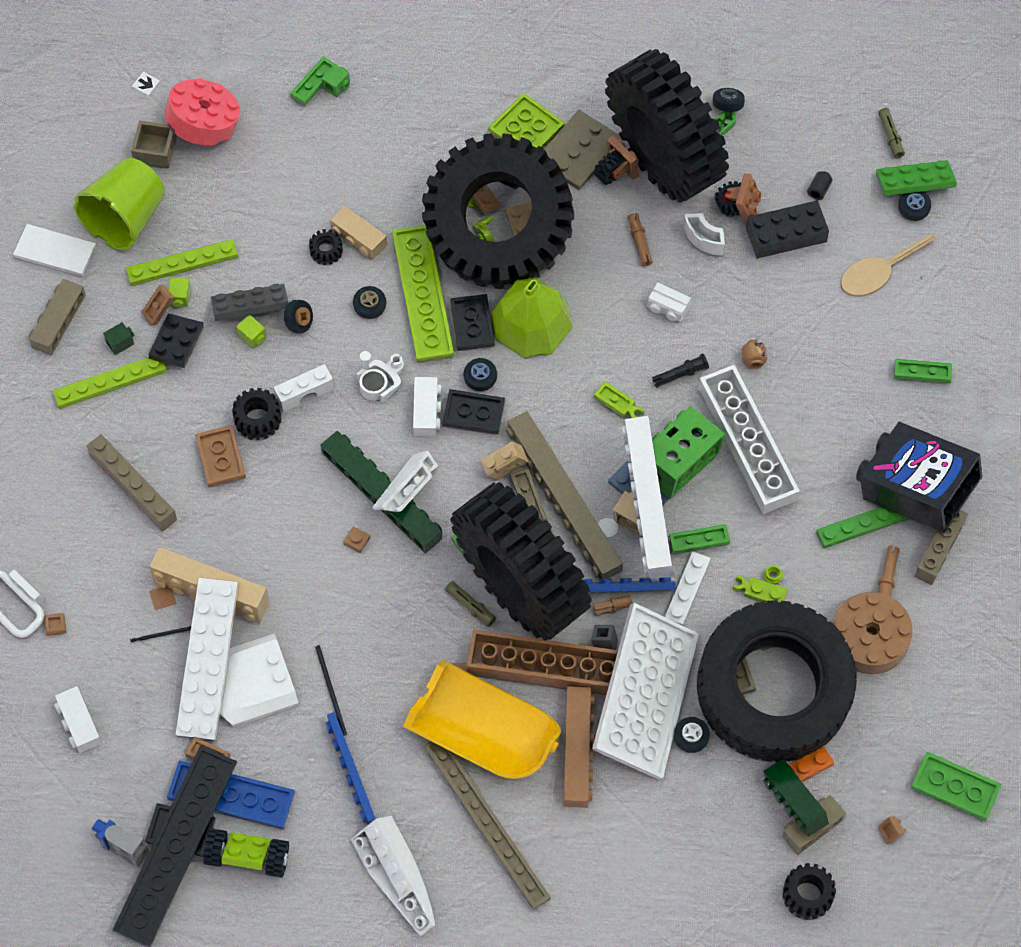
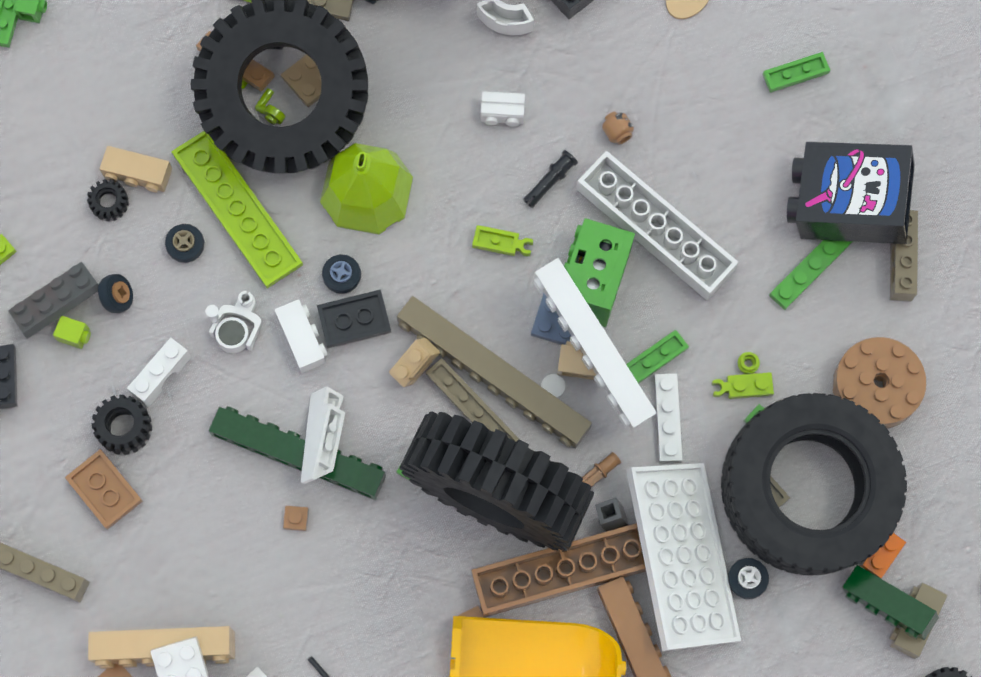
camera: 25 degrees left, 10 degrees up
olive pin [445,581,496,627] -> none
black plate [450,294,495,351] -> none
blue plate [582,577,676,592] -> none
medium nougat pin [627,213,653,267] -> none
medium nougat pin [877,546,900,597] -> none

